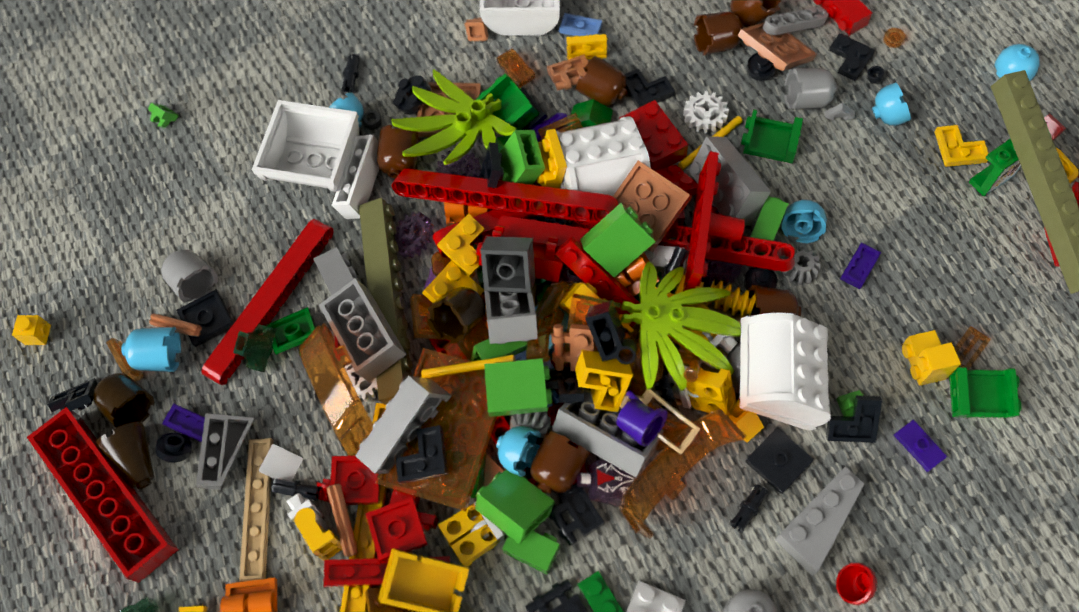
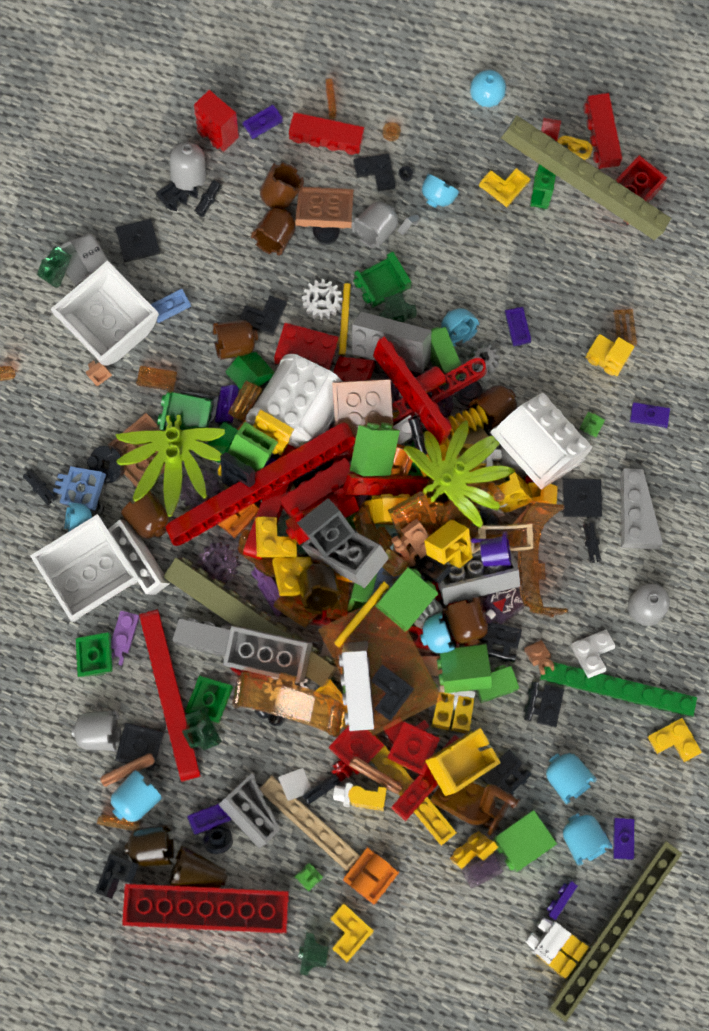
camera: 55 degrees left, 10 degrees up
yellow brick [12,315,51,345] -> none
nougat plate [547,55,588,91] -> none
yellow plate [566,34,607,60] -> none
black hinge [585,300,638,364] -> none
light grey beam [763,7,828,35] -> none
black plate [826,395,882,443] -> none
red piece [836,562,878,605] -> none
green panel [949,367,1022,418] -> none
none -> medium blue piece [53,466,106,511]
none -> green slope [75,632,113,677]
none -> medium lavender plate [111,610,139,666]
none -> bright green tile [295,863,323,891]
none -> clear green brick [379,293,417,323]
none -> nougat plate [524,640,554,675]

